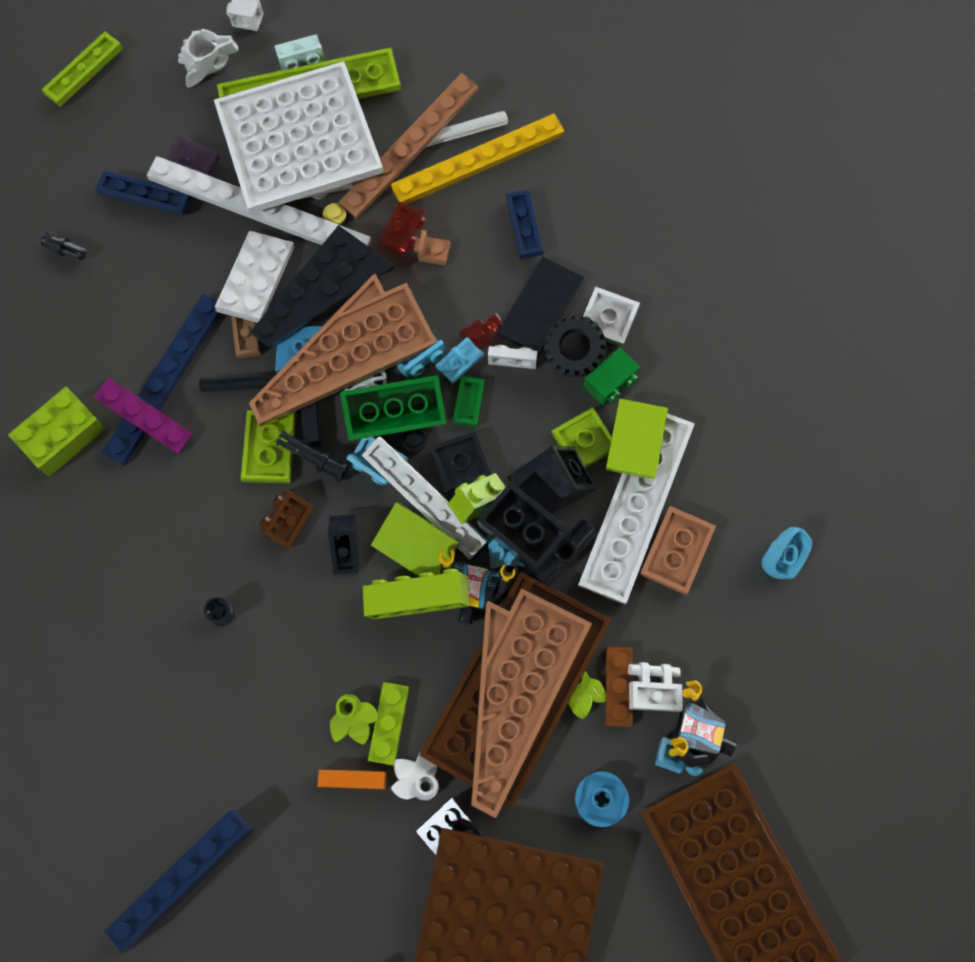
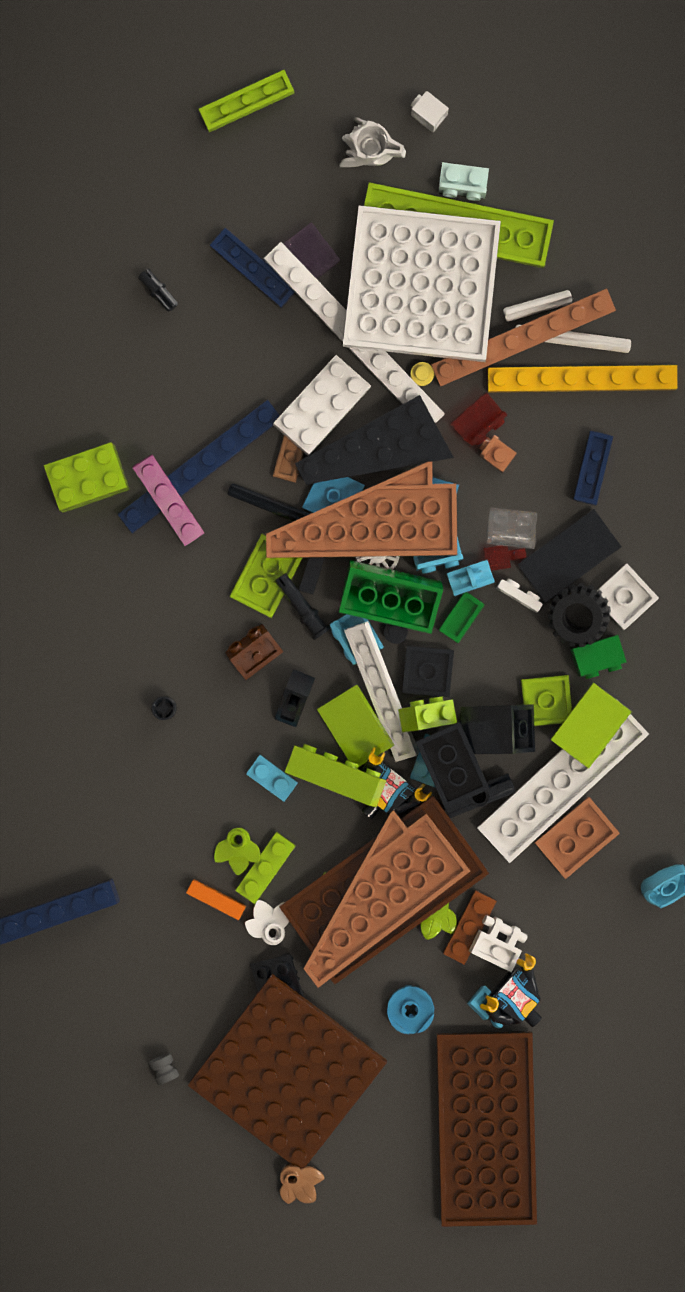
camera: 30 degrees right, 15 degrees up
none -> medium azure plate [246,755,298,802]
none -> clear bracket [487,508,537,549]
none -> white axle [503,290,572,322]

